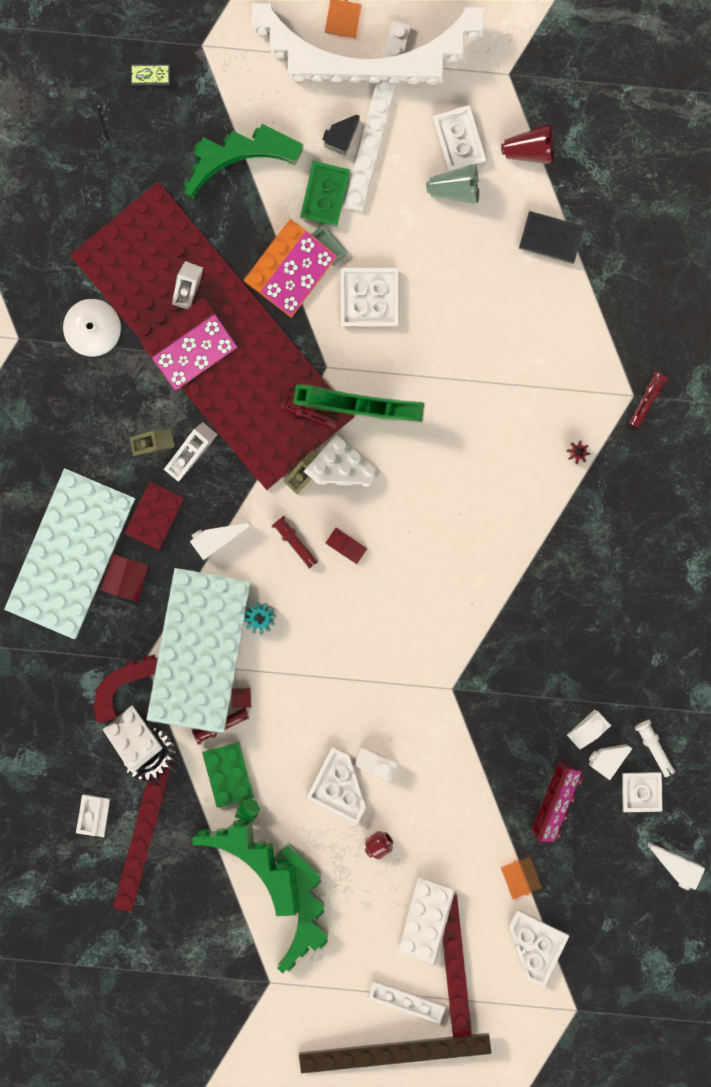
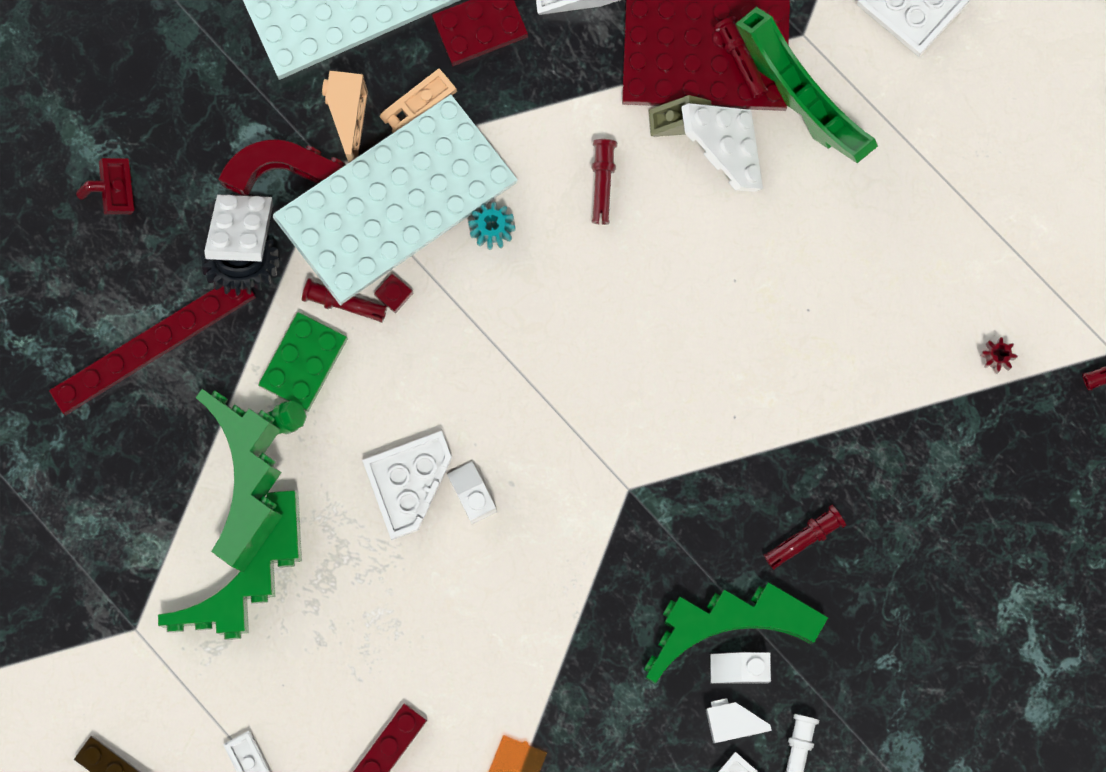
camera: 45 degrees right, 10 degrees down
white plate [76,794,111,838] -> none
dark red slope [101,553,149,601] -> none
white slope [190,523,251,560] -> none
dark red slope [325,527,367,564] -> none
dark red head [365,831,394,860] -> none
white plate [398,877,455,964] -> none
slope [531,760,584,843] -> none
none -> dark red plate [76,158,134,214]
none -> light nougat slope [322,71,368,163]
none -> light nougat plate [380,68,457,133]
none -> green arch [644,583,828,684]
none -> dark red pin [763,505,846,570]

